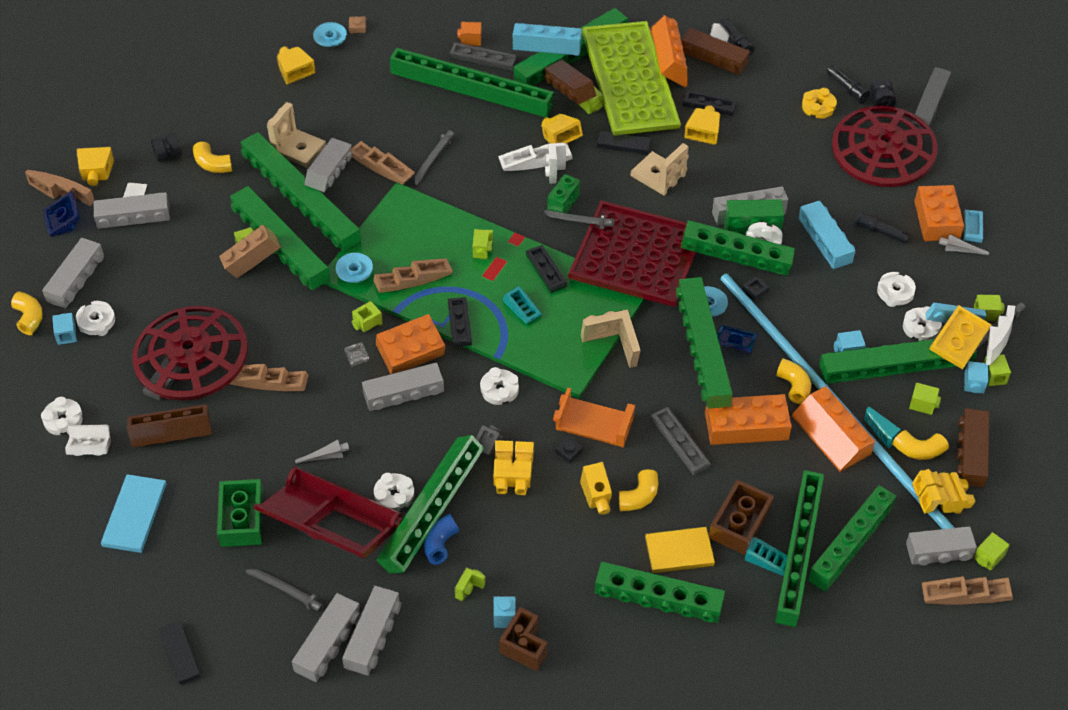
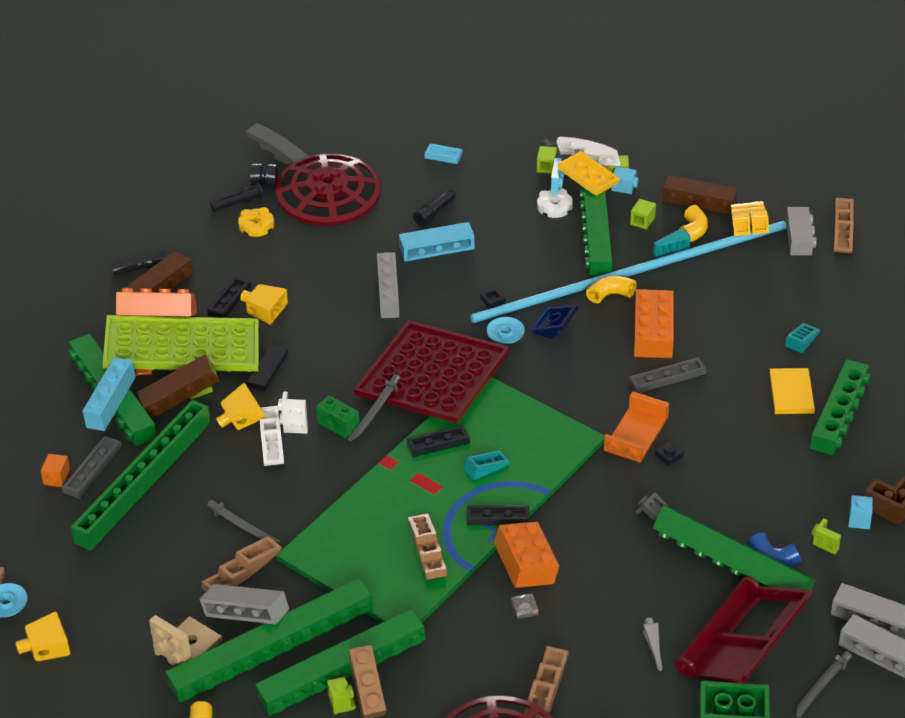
camera: 80 degrees left, 10 degrees down
medium azure dish [336,253,373,283] -> none
lime brick [352,301,383,332] -> none
light grey brick [362,363,444,411] -> none
white plate [374,473,415,511] -> none
lime brick [472,229,493,259] -> none
white plate [480,367,519,405] -> none
yellow hips [494,440,534,495] -> none
tan bracket [580,309,641,368] -> none
yellow torso [580,462,612,515] -> none
yellow cylinder [619,469,659,511] -> none
tan bracket [631,143,689,196] -> none
green brick [676,277,733,409] -> none
green brick [681,220,795,276] -> none
reddish brown brick [709,480,774,555] -> none
white sticker [710,23,729,42] -> none
green brick [724,199,784,238] -> none
white plate [746,222,783,244] -> none
green brick [775,470,824,627] -> none
orange slope [792,386,875,472] -> none
green brick [808,485,896,592] -> none
medium azure brick [834,330,866,352] -> none
white plate [877,272,916,307] -> none
orange brick [915,185,964,241] -> none
light grey piece [939,234,989,255] -> none
lime brick [974,532,1009,571] -> none

